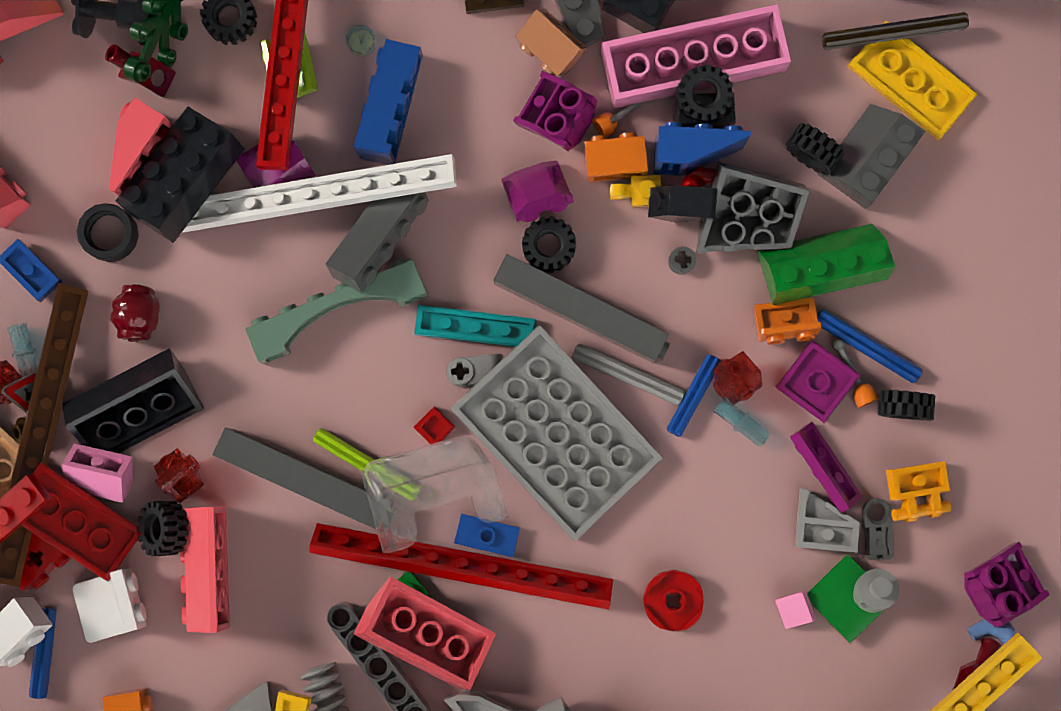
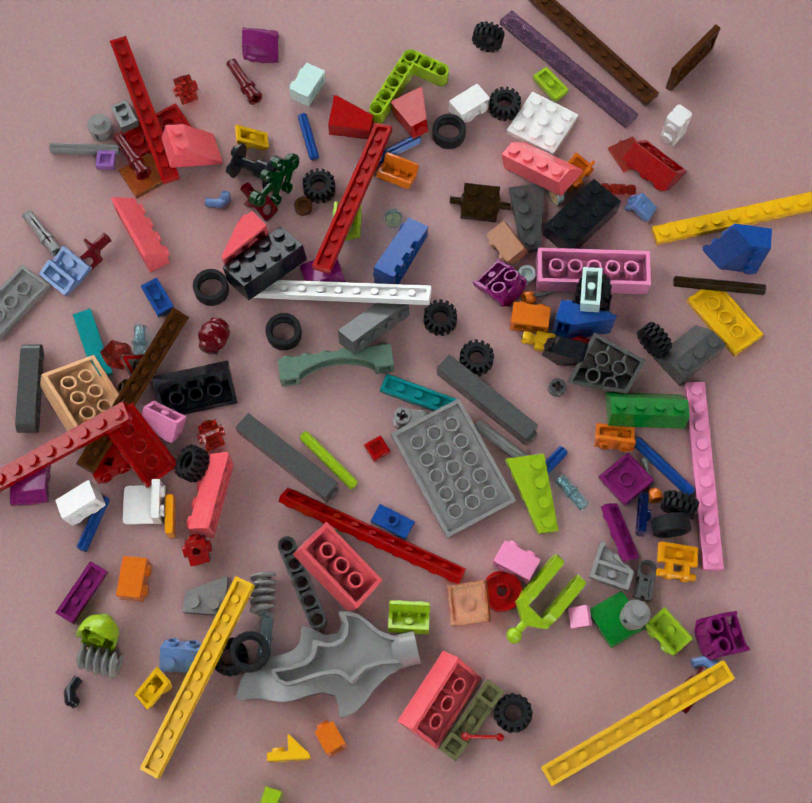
camera: 10 degrees right, 15 degrees down
clear windscreen [362,435,509,553] -> none
magenta slope [501,160,574,222] -> none
clear red brick [713,351,762,405] -> none
none -> light orange tile [165,494,176,538]
none -> red brick [182,533,213,567]
none -> medium blue arm [205,191,231,208]
none -> black tyre [265,313,302,351]
none -> reddish brown tile [294,197,313,216]
none -> lime bracket [388,600,430,635]
none -> black tyre [423,299,457,336]
none -> clear orange tile [447,580,491,627]
none -> bright pink brick [493,540,541,584]
none -> lime wing [505,453,559,534]
none -> lime piece [506,554,586,644]
none -> light aqua tile [518,265,536,284]
none -> light aqua brick [580,267,603,312]
none -> clear blue plate [635,493,651,537]
none -> lime bracket [645,607,693,656]
none -> black tyre [651,512,692,538]
none -> bright pink plate [684,382,724,571]

